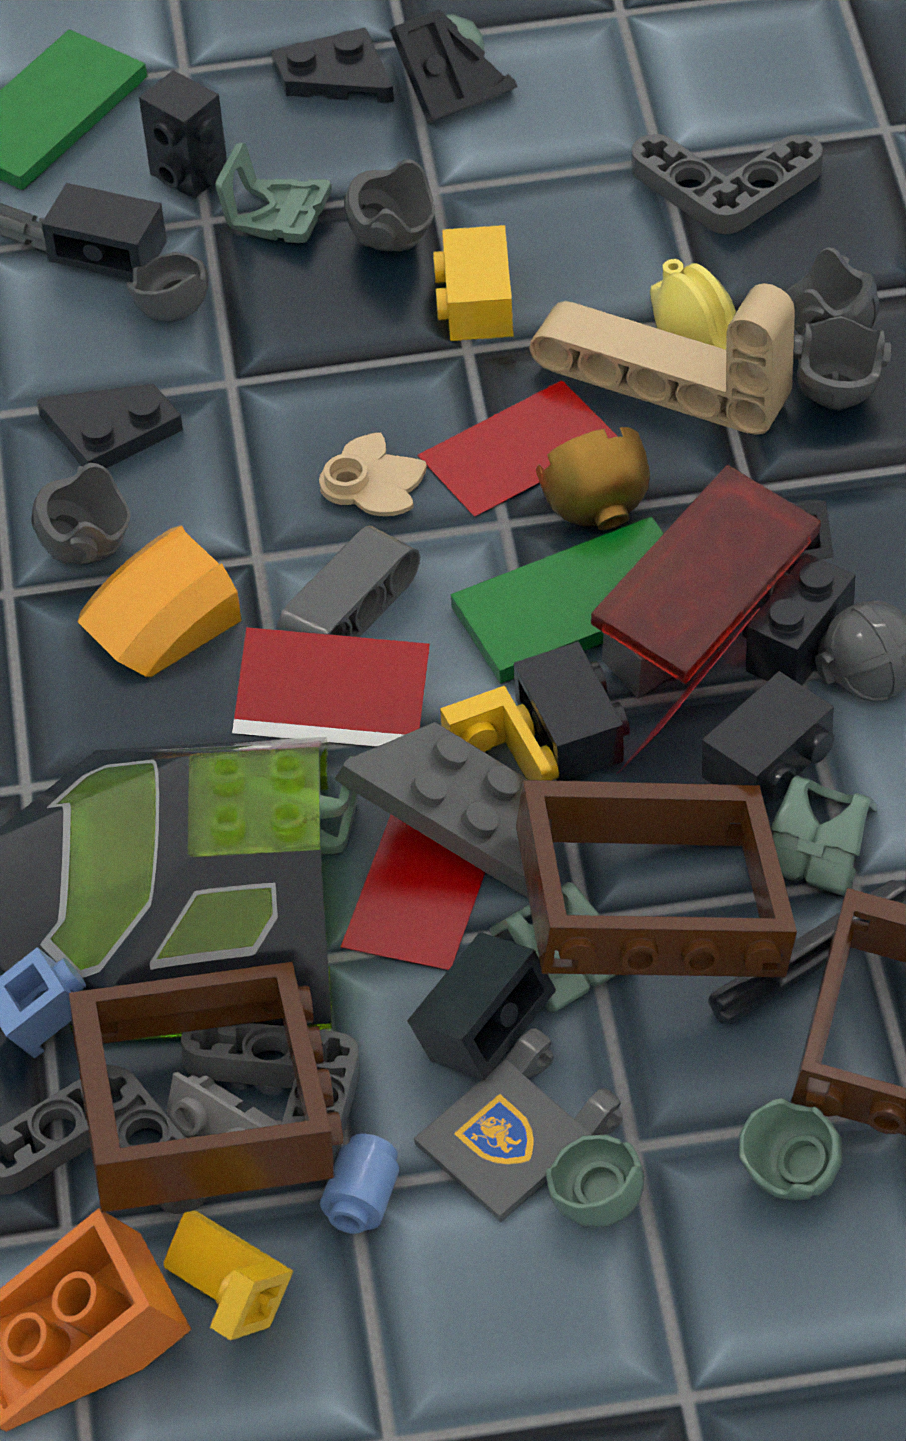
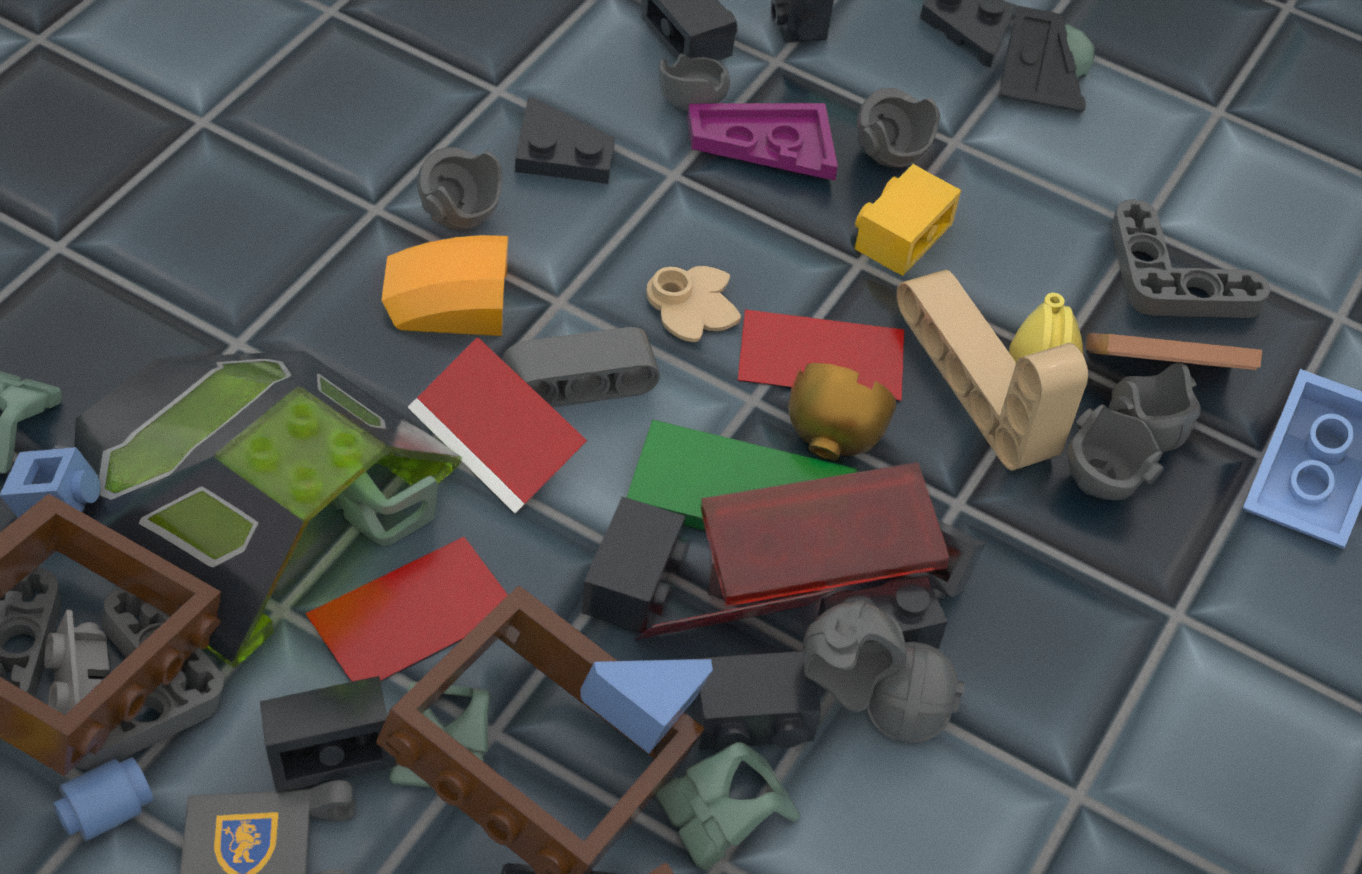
camera: 30 degrees right, 0 degrees up
sand green piece [216,142,332,243] -> none
dark grey wing [334,722,529,899] -> none
yellow bracket [440,685,559,781] -> none
none -> medium blue slope [580,659,713,753]
none -> magenta wing [687,103,838,181]
none -> dark grey cap [803,600,907,712]
none -> nougat tile [1086,333,1262,370]

